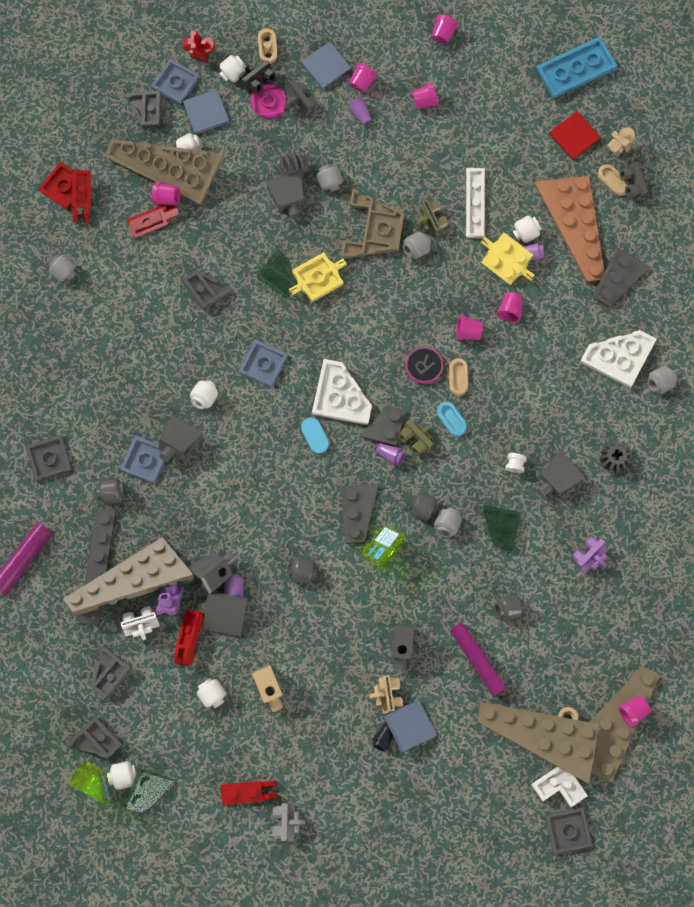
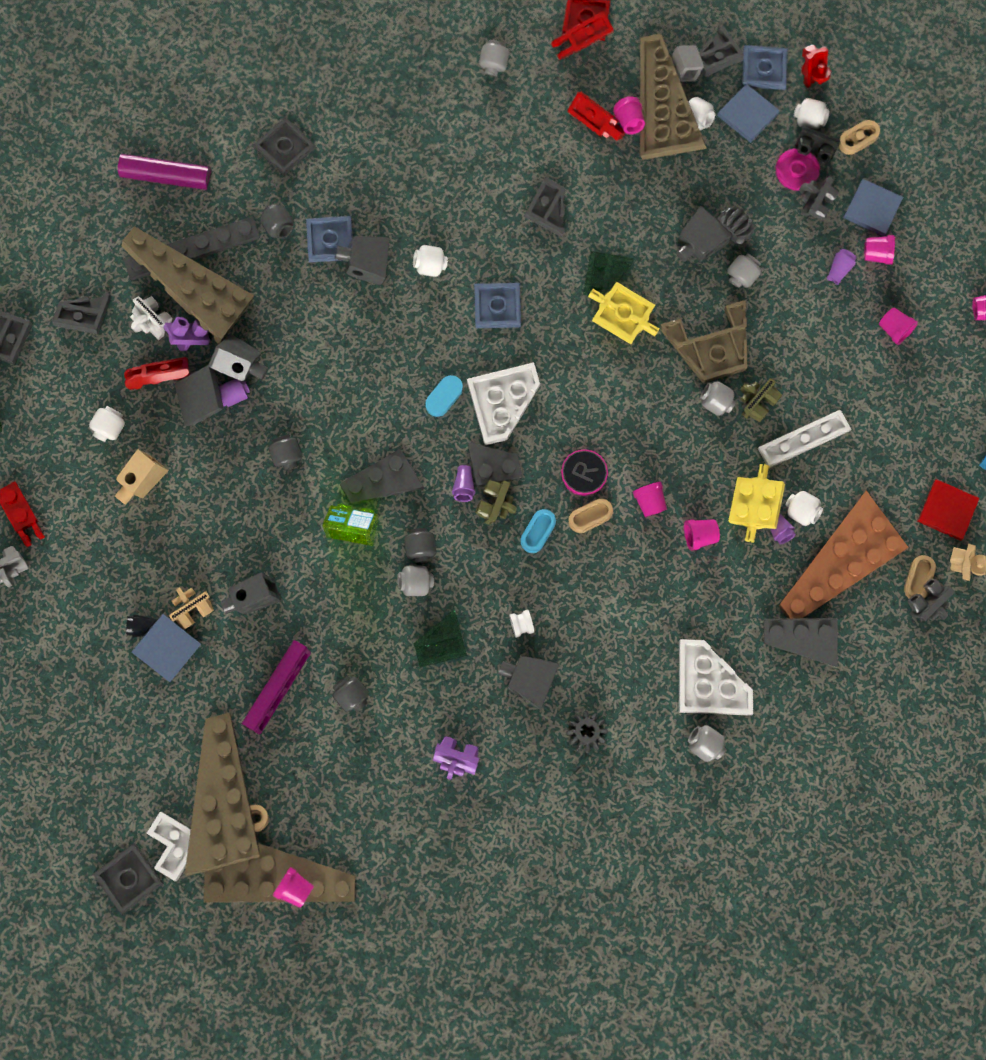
camera: 60 degrees right, 0 degrees up
none -> light grey brick [671,45,704,82]

